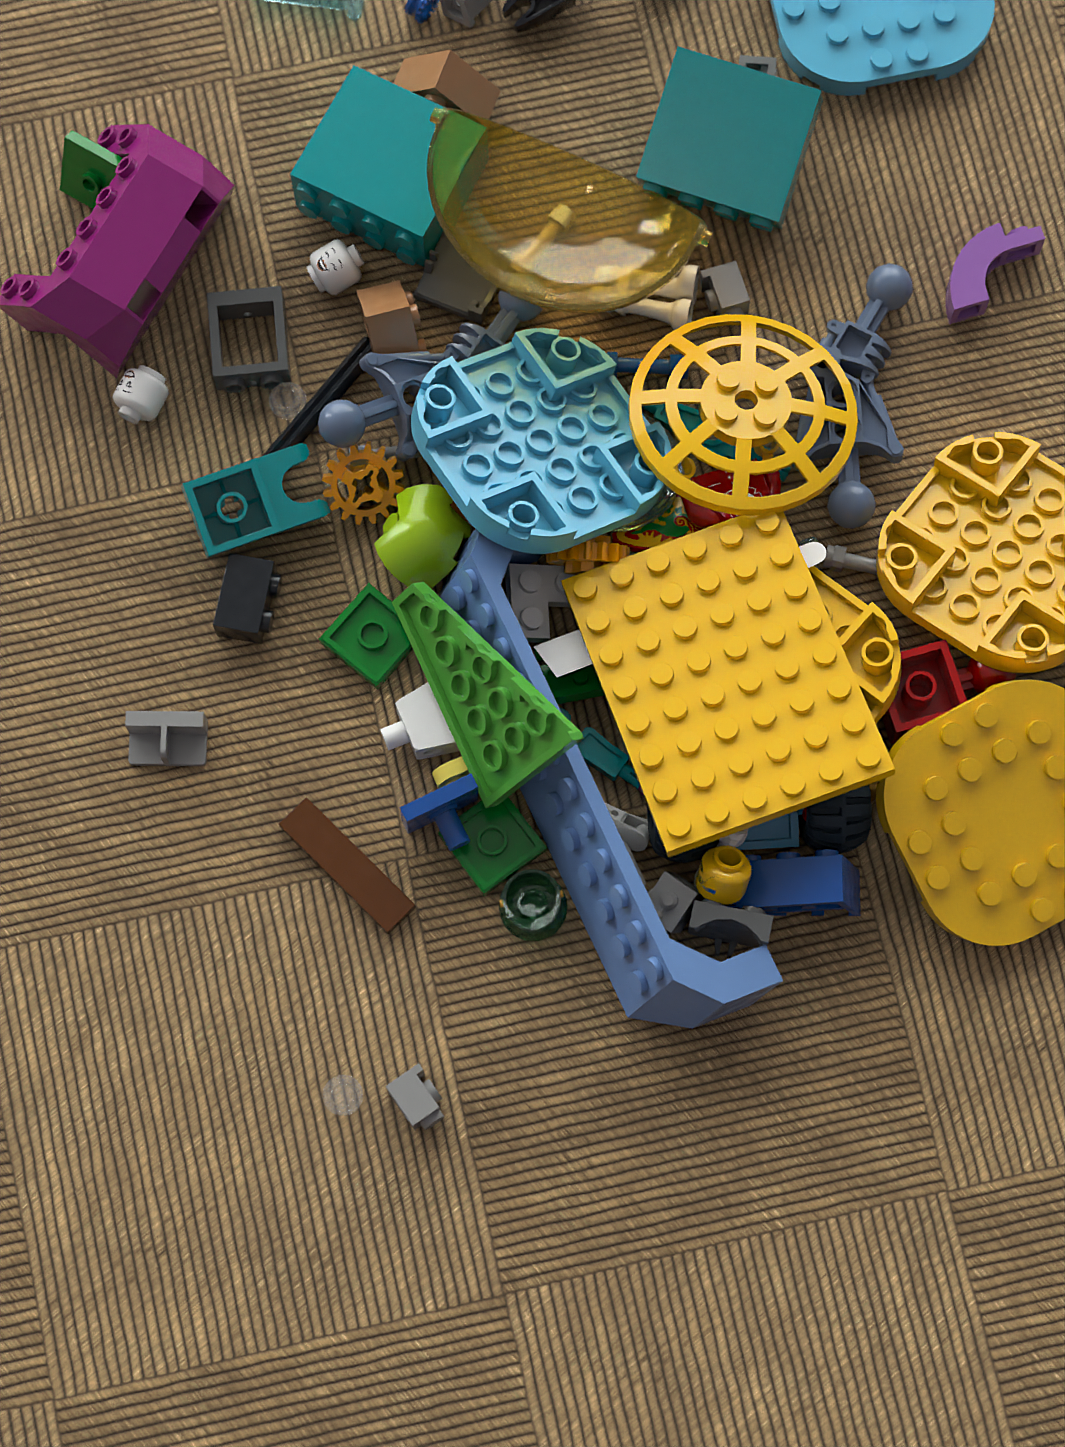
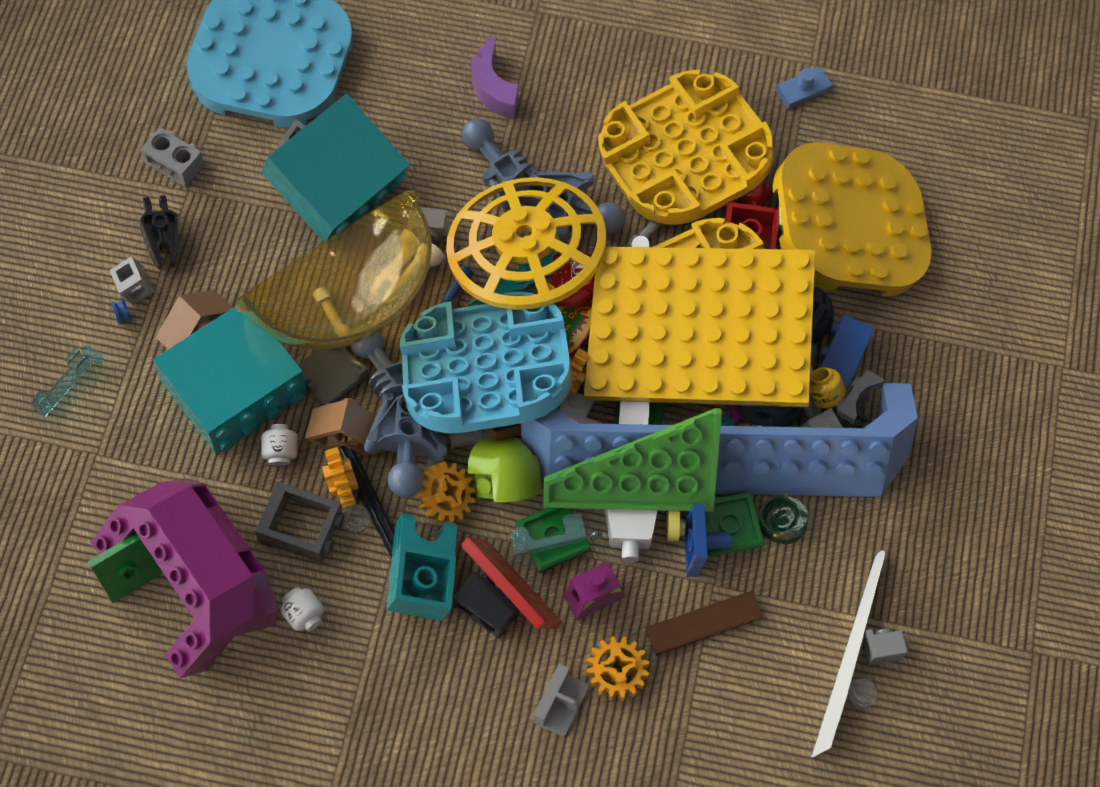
camera: 70 degrees left, 10 degrees down
none -> light orange gear [322,447,359,509]
none -> red tile [461,537,562,629]
none -> clear light blue piece [510,513,602,557]
none -> magenta torso [563,562,625,621]
none -> light orange gear [586,636,649,701]
none -> white sticker [811,550,885,758]

